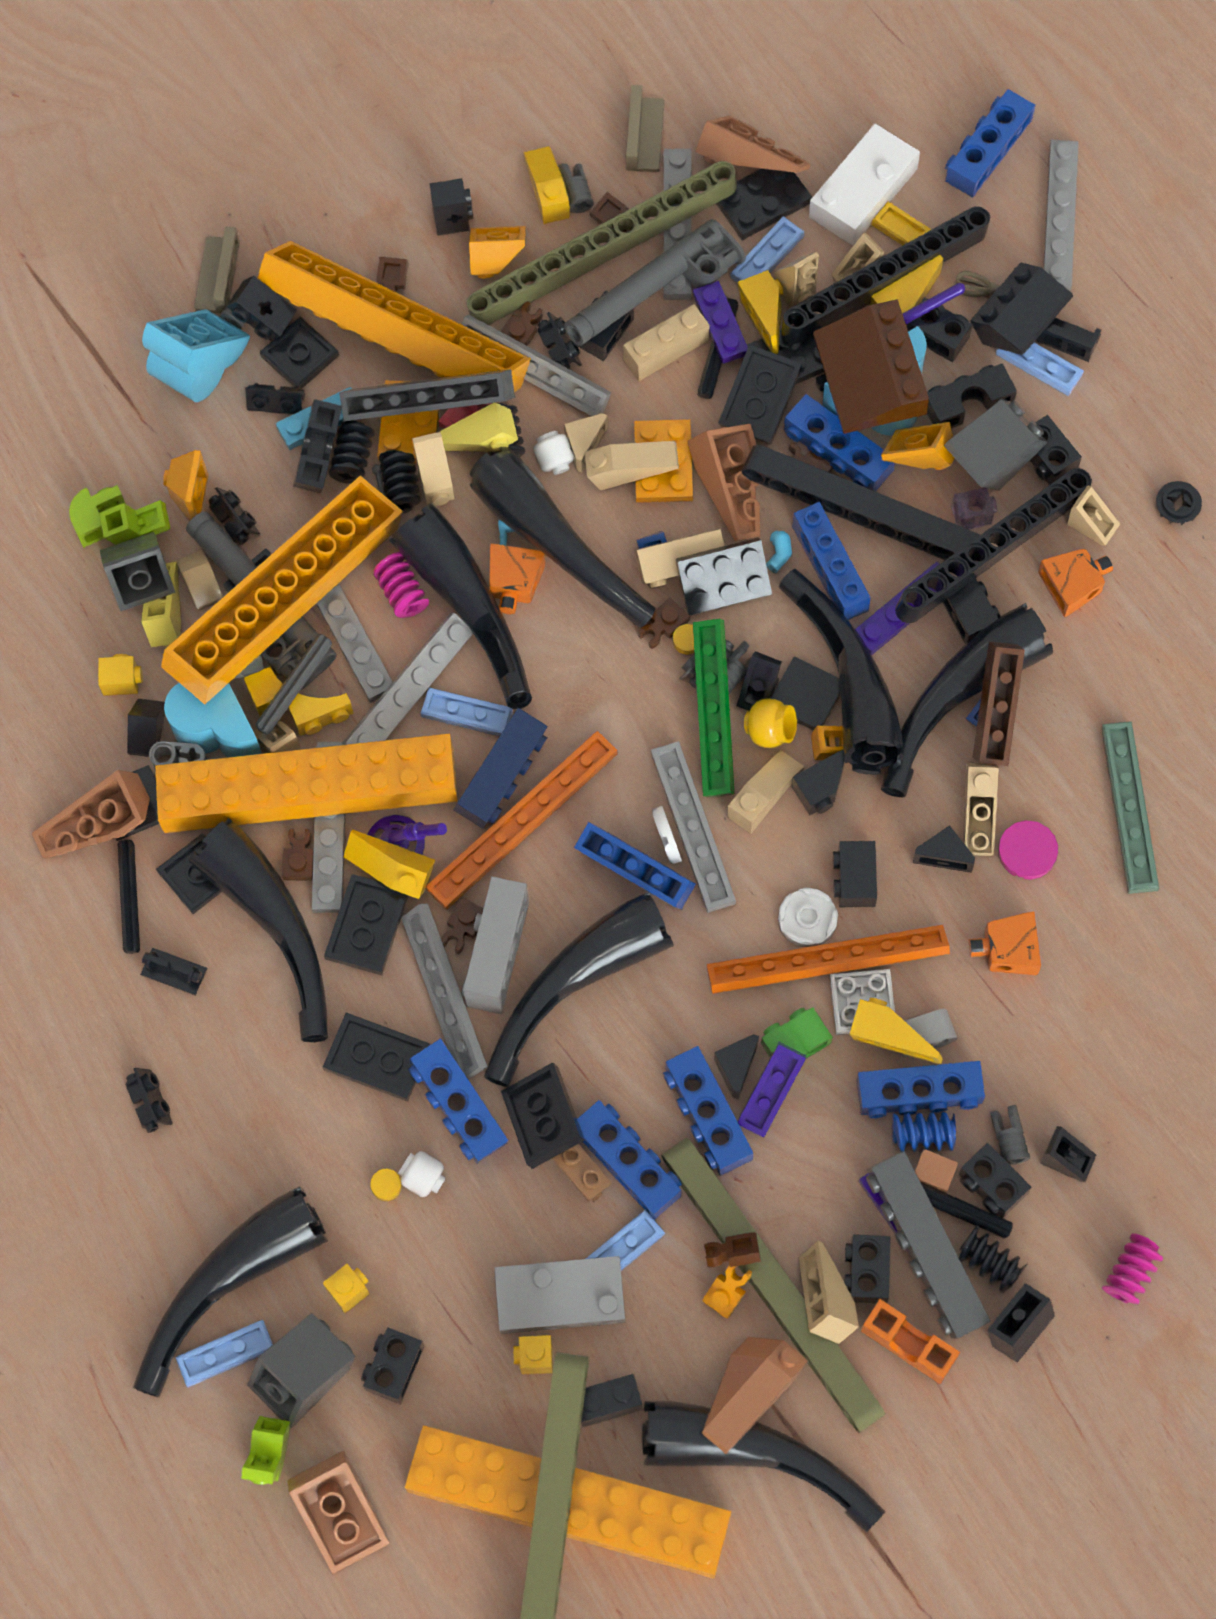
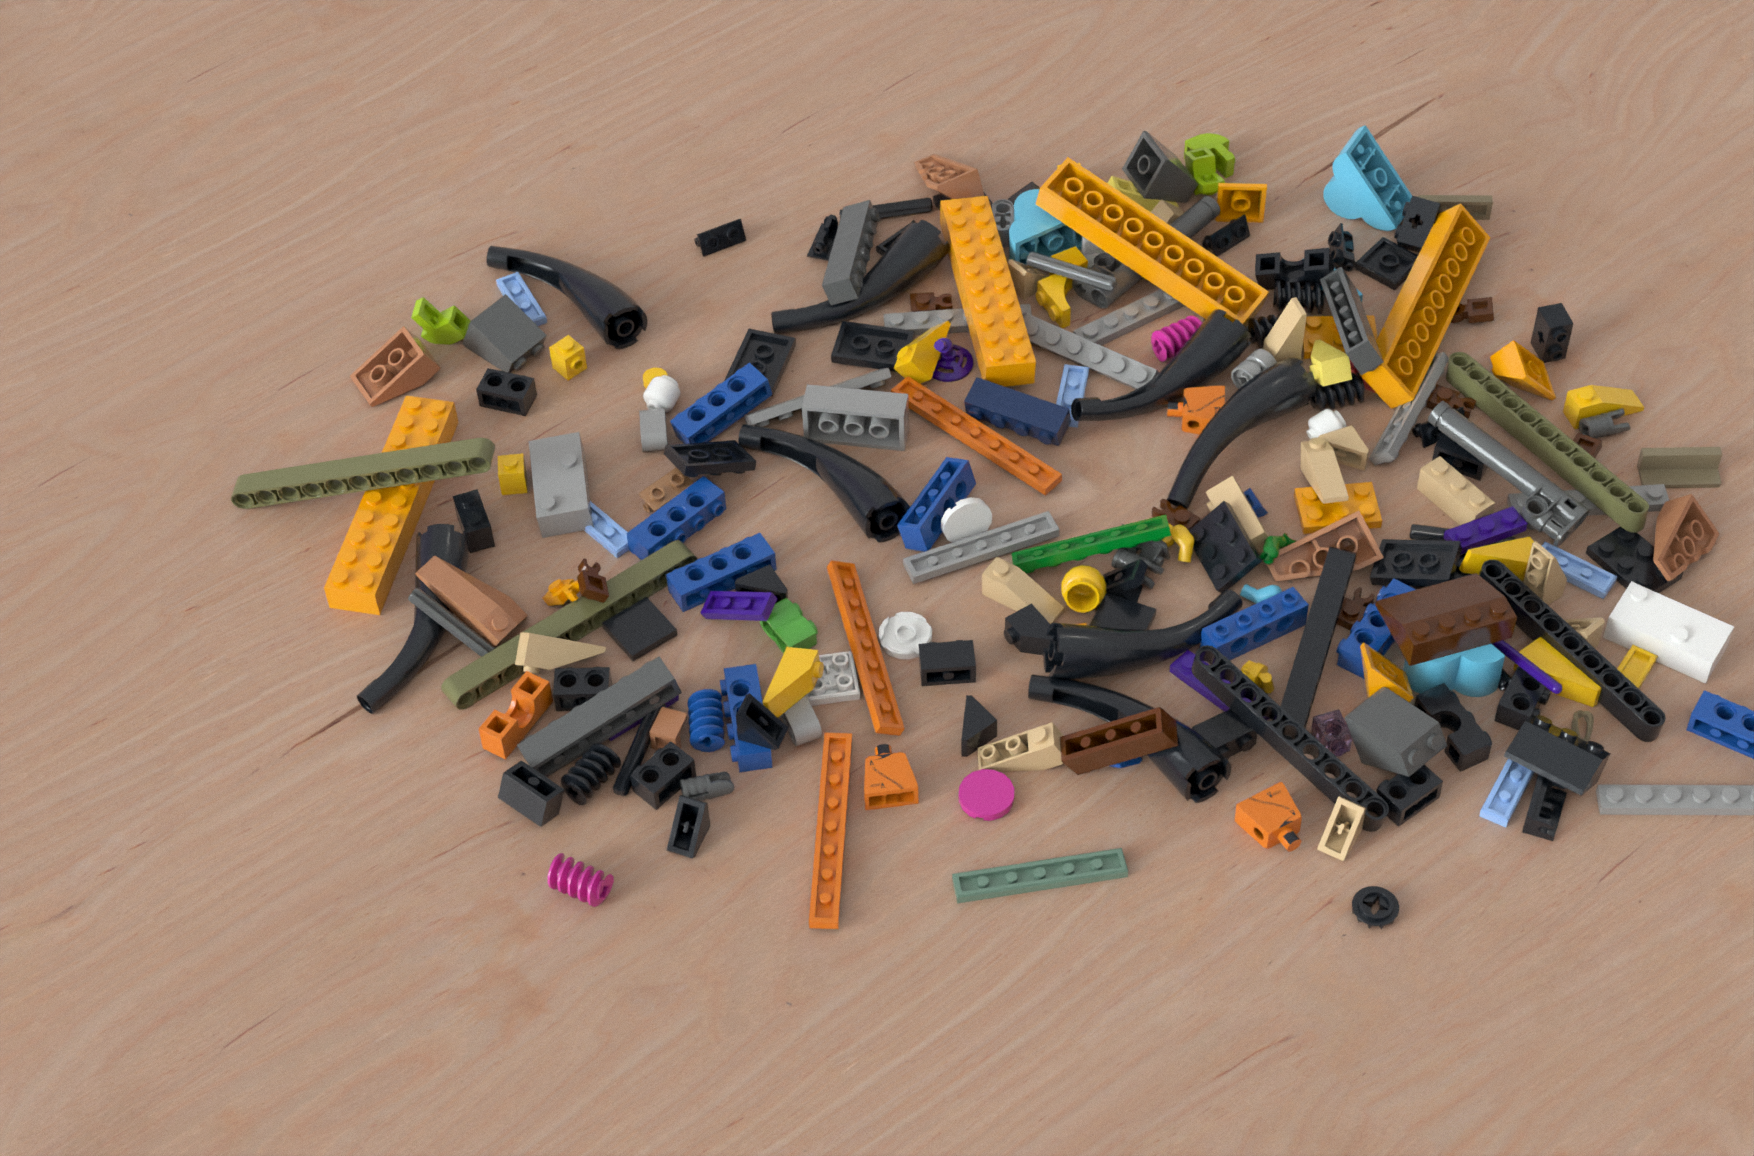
camera: 85 degrees right, 20 degrees down
none -> dark grey axle [408,588,496,657]
none -> black tile [602,597,677,661]
none -> light grey beam [639,408,668,452]
none -> black slope [736,693,789,750]
none -> orange plate [809,733,853,929]
none -> dark grey brick [822,200,880,305]
none -> yellow arm [1171,525,1194,563]
none -> light grey wheel [1231,349,1277,389]
none -> yellow piece [1241,660,1274,693]
none -> green arm [1260,532,1296,565]

